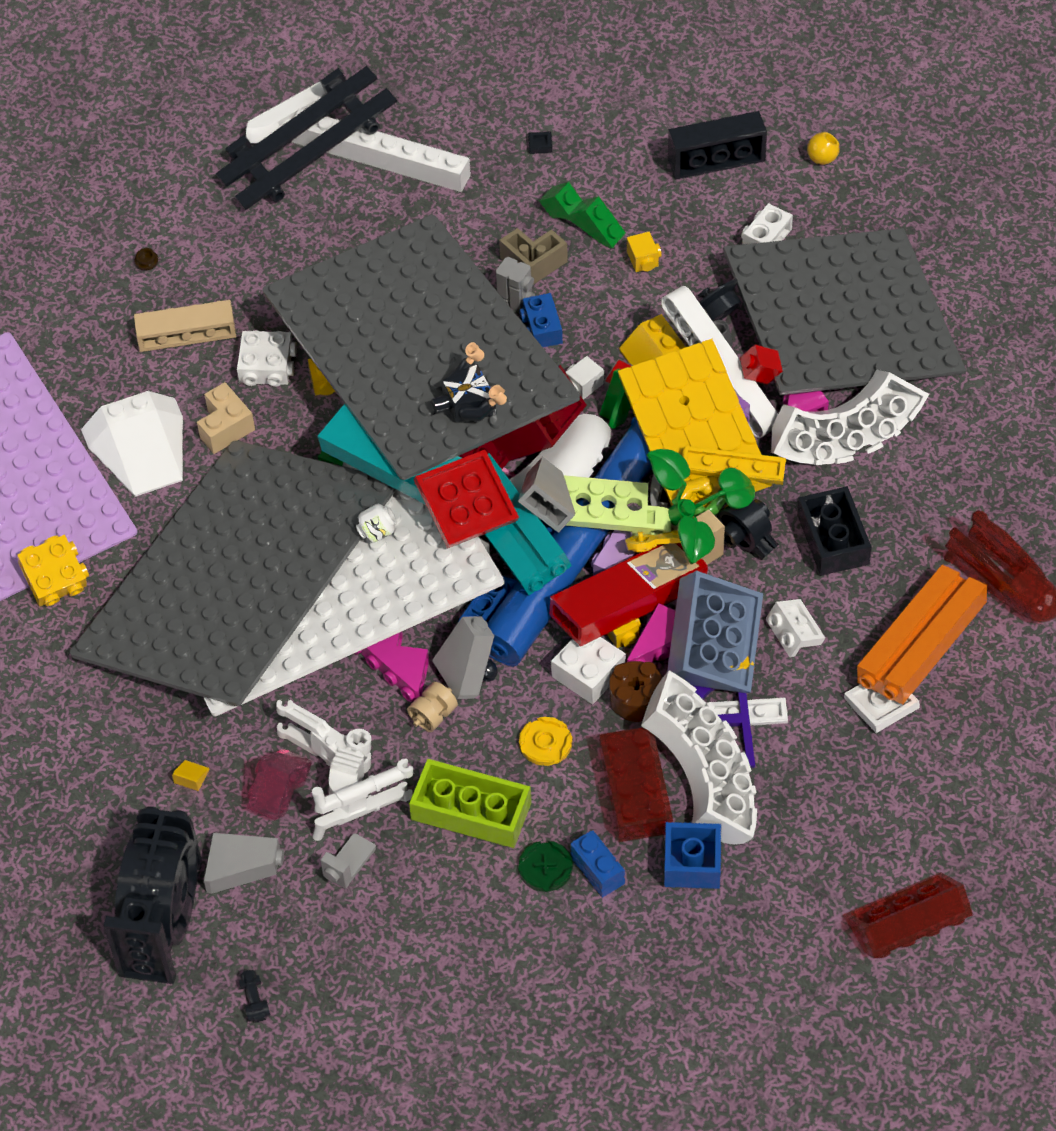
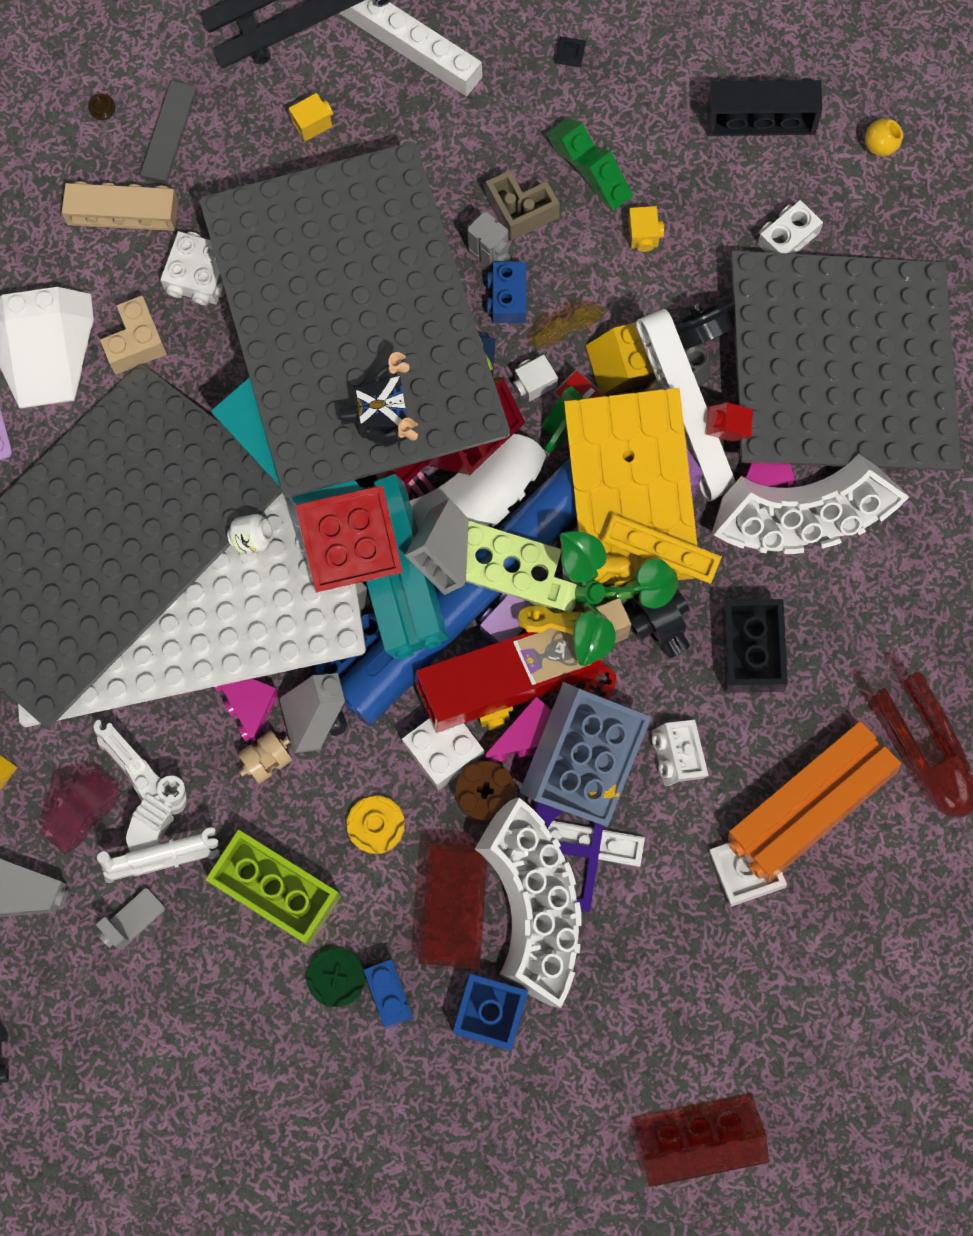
camera: 15 degrees right, 20 degrees up
none -> dark grey tile [140,81,198,185]
none -> yellow brick [289,93,333,142]
none -> clear yellow tile [533,305,606,348]

